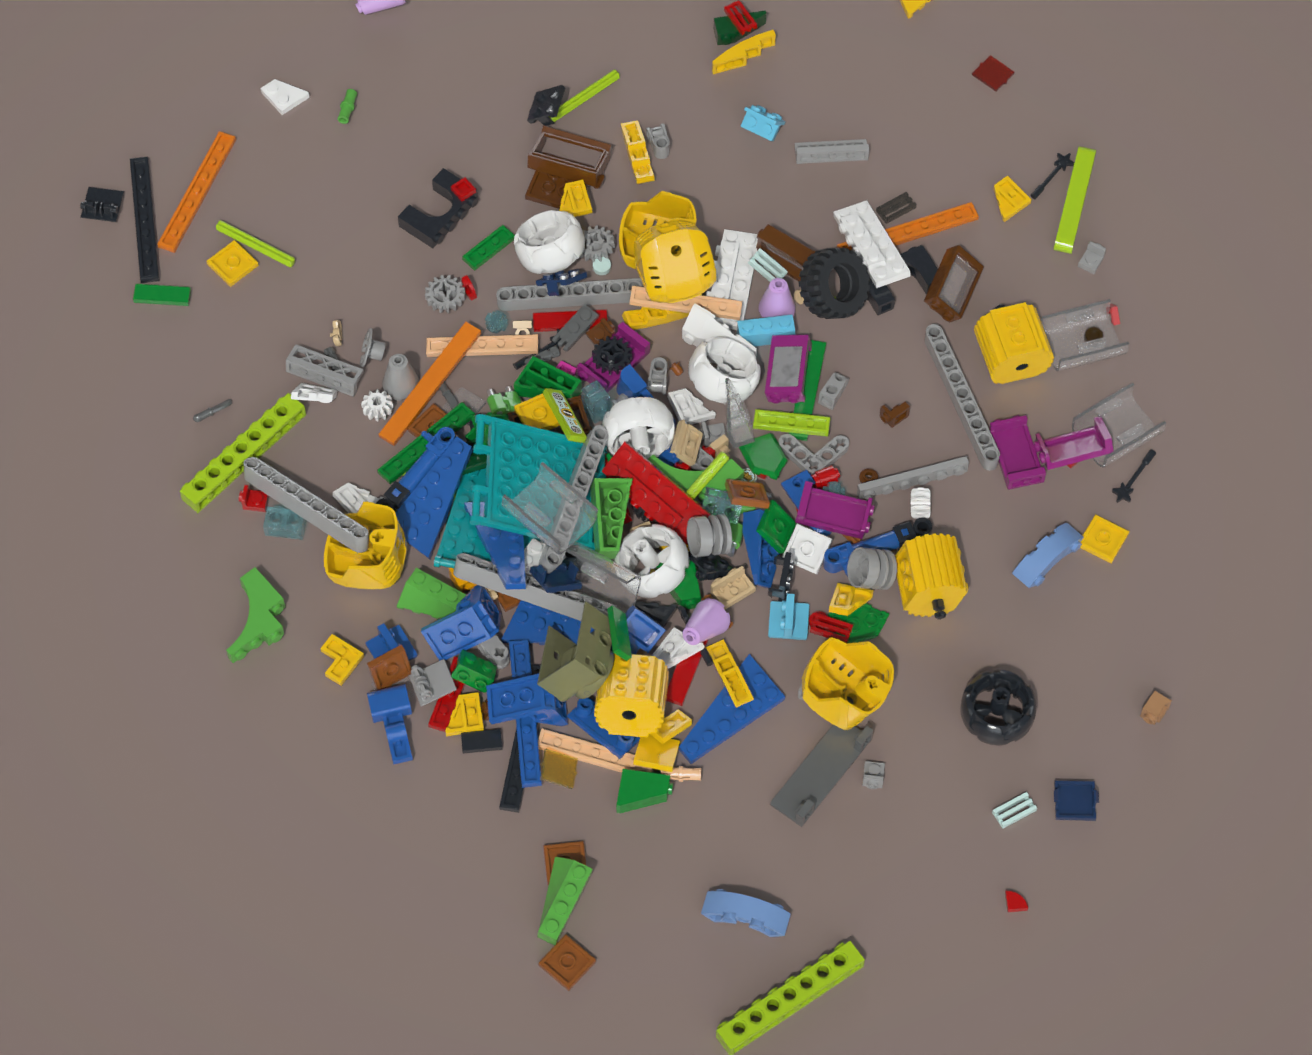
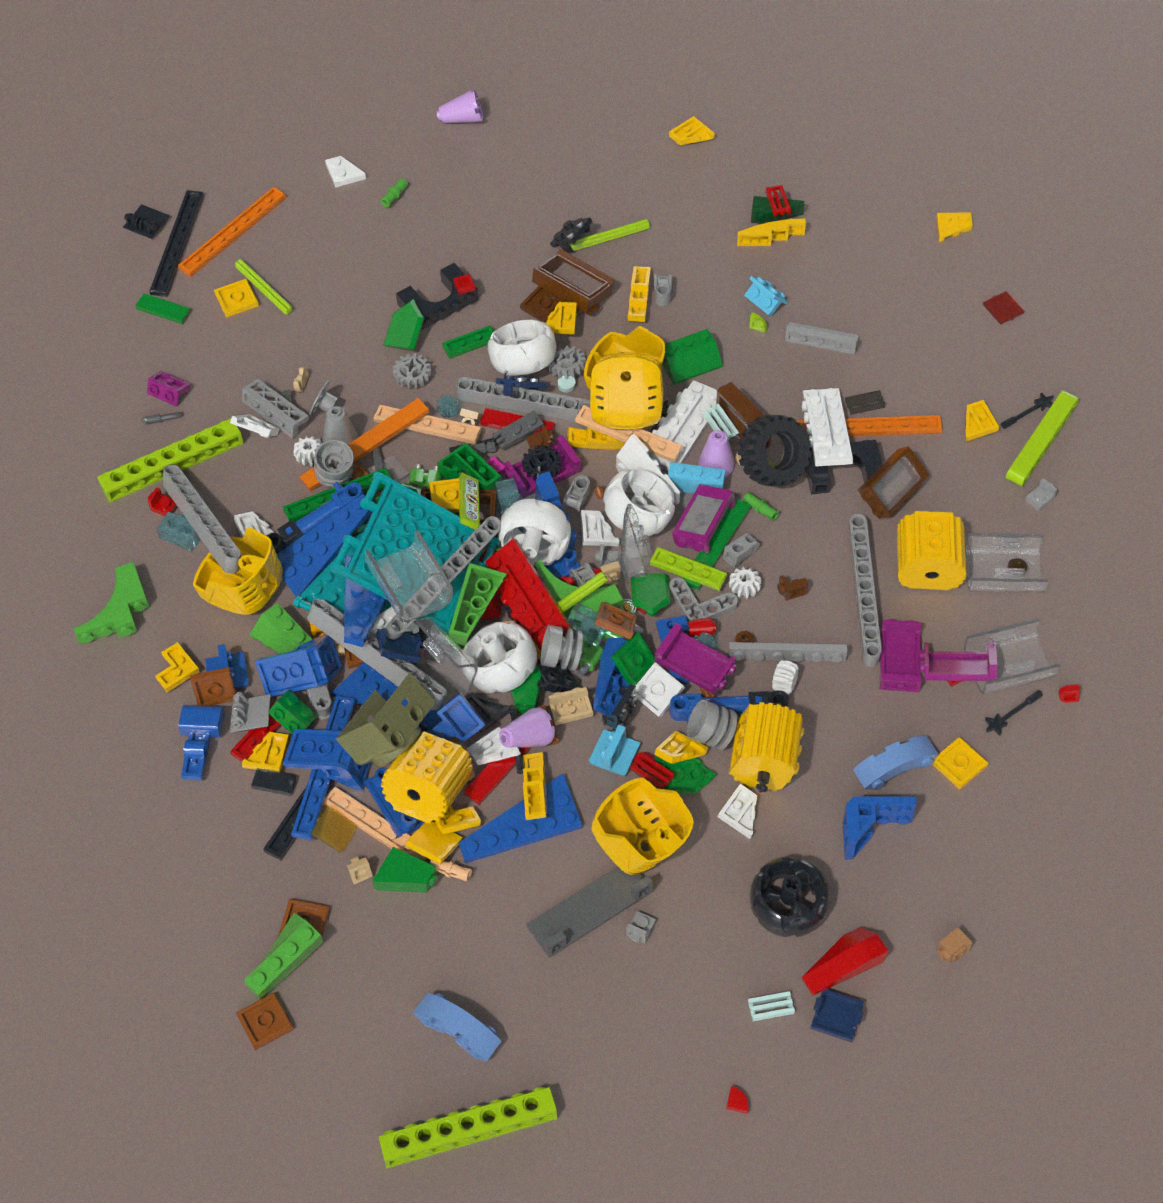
camera: 20 degrees right, 5 degrees down
red tile [461,275,477,301] -> none
green tile [607,605,632,661] -> none
tan plate [670,420,703,466] -> none
tile [1105,303,1120,325] -> none
none -> magenta bracket [147,371,190,406]
none -> light grey wheel [314,440,354,488]
none -> tan tile [347,856,373,885]
none -> green tile [383,299,424,351]
none -> green slope [662,328,723,385]
none -> white wing [717,784,757,839]
none -> white gear [729,566,761,599]
none -> bright green pin [743,492,779,521]
none -> lime tile [749,312,768,333]
none -> red wedge [802,927,889,996]
none -> blue bracket [842,797,916,860]
none -> red tile [1058,684,1080,703]

